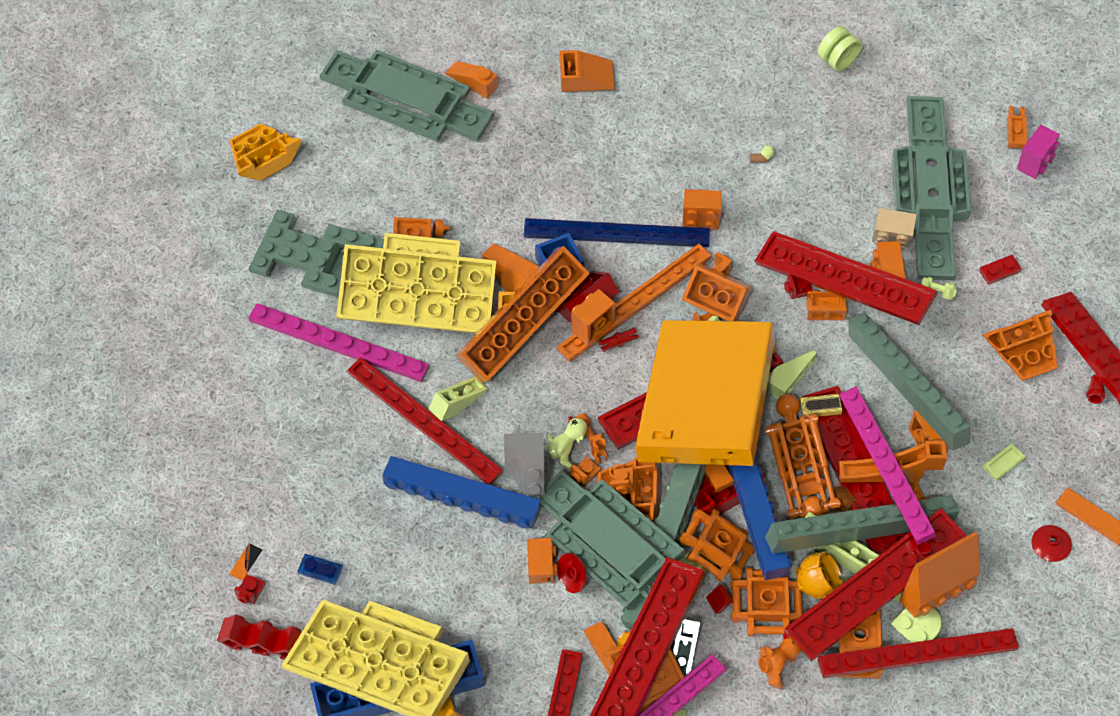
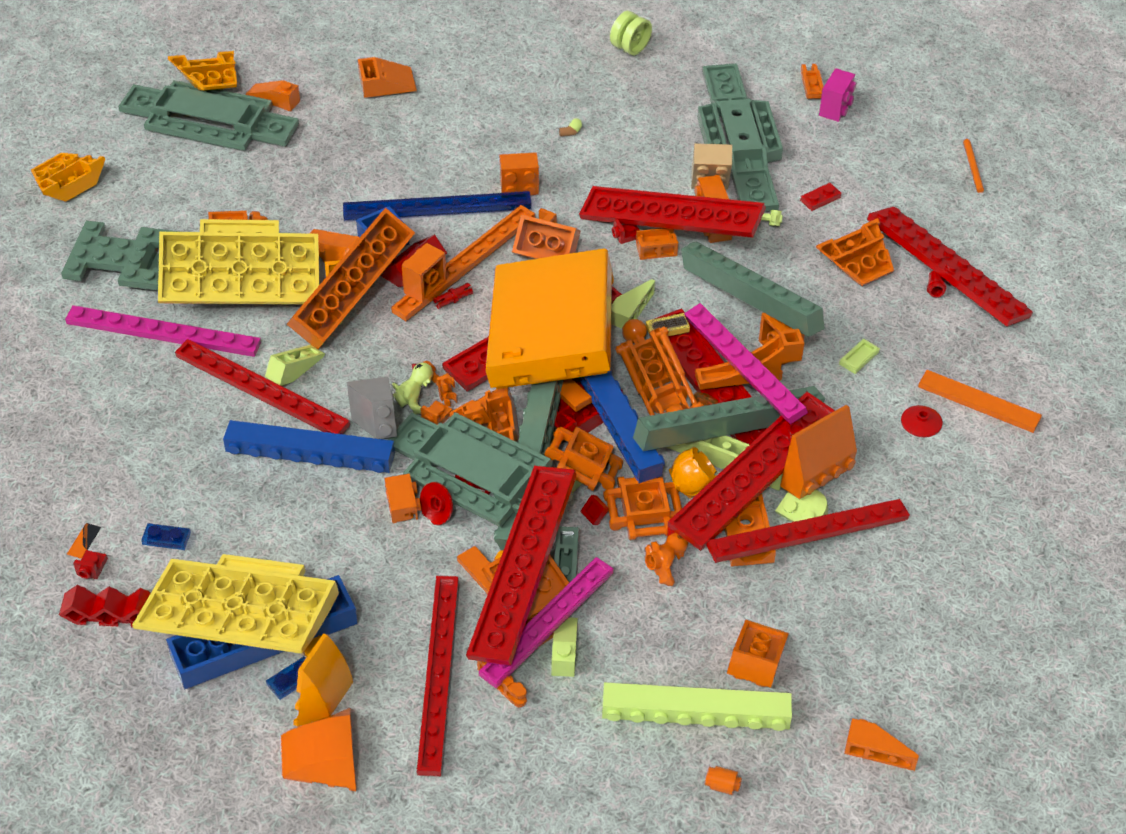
camera: 10 degrees left, 10 degrees down
none -> light orange wedge [167,51,237,90]

